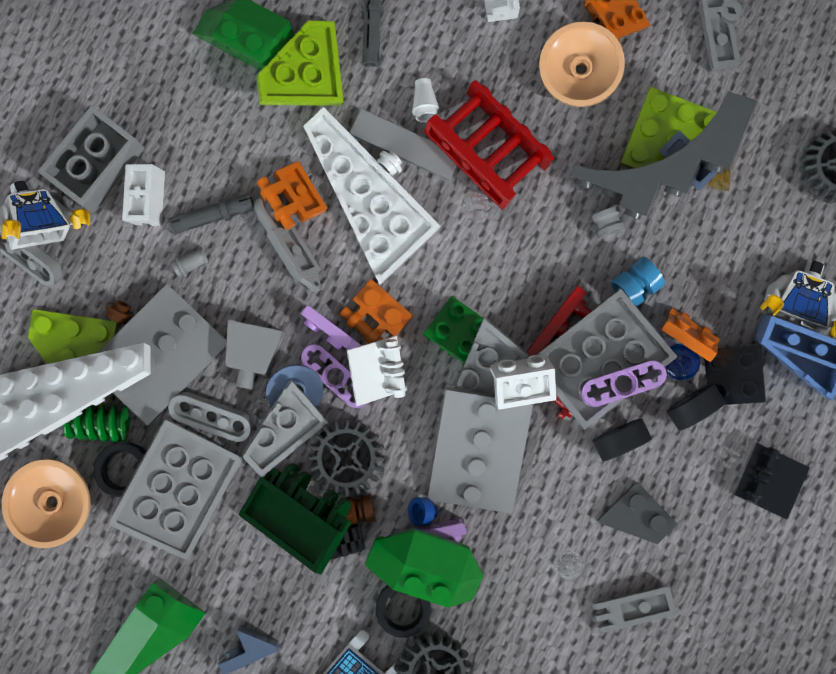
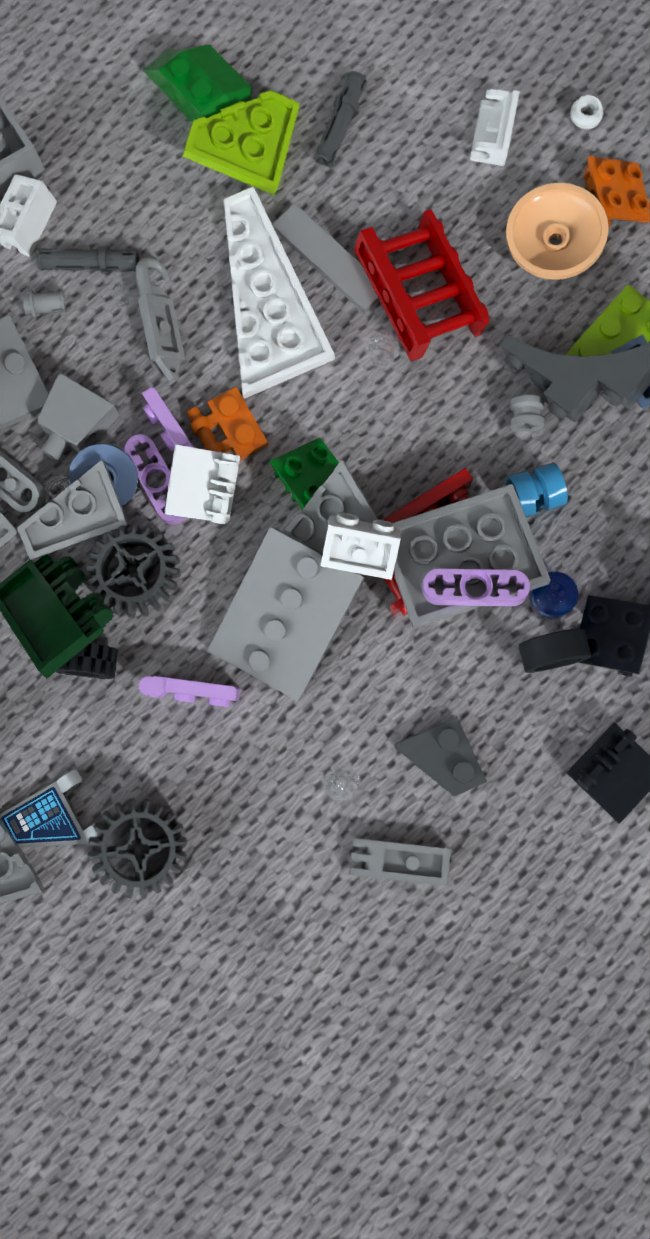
camera: 25 degrees right, 5 degrees down
orange plate [257,161,327,230] -> none
reddish brown wheel [346,494,376,527] -> none
green wedge [365,528,484,608] -> none
black tyre [375,585,431,638] -> none
white plate [376,150,402,176] -> none
blue tile [408,497,438,527] -> none
white cone [412,78,440,122] -> none
black tyre [593,418,652,461] -> none
orange plate [661,308,720,362] -> none

